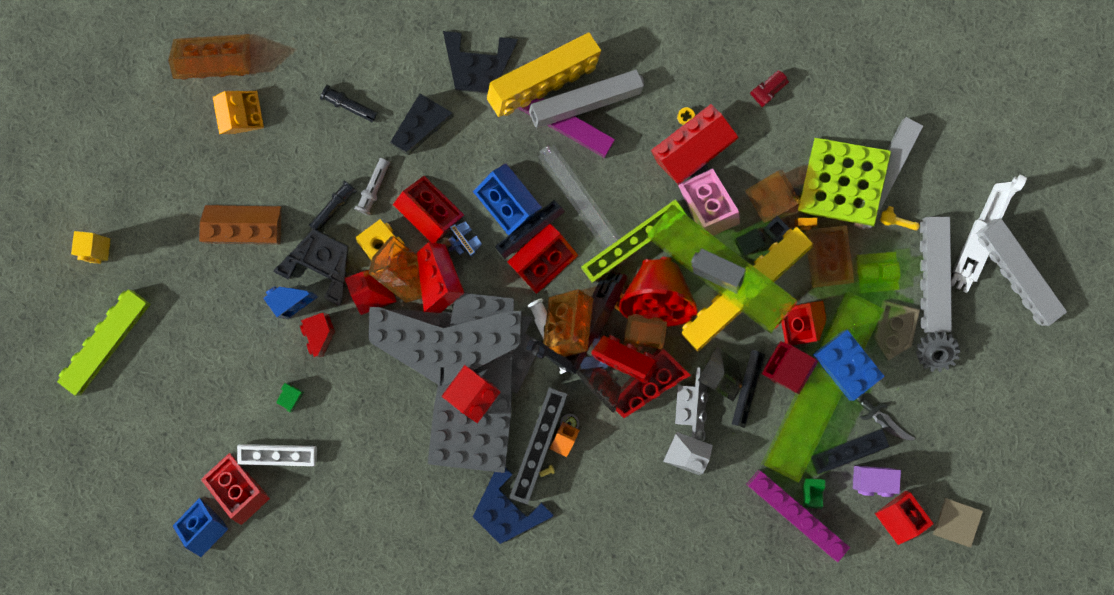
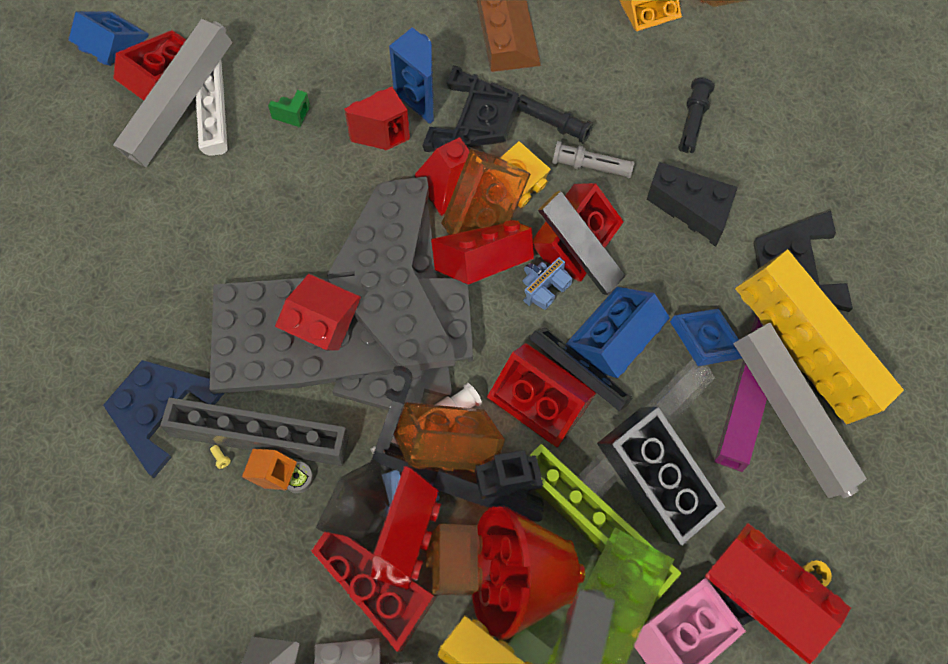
camera: 80 degrees right, 20 degrees down
none -> light grey brick [113,19,232,167]
none -> black brick [474,450,543,499]
none -> tile [538,191,625,295]
none -> black brick [597,407,725,546]
none -> blue tile [670,309,742,366]

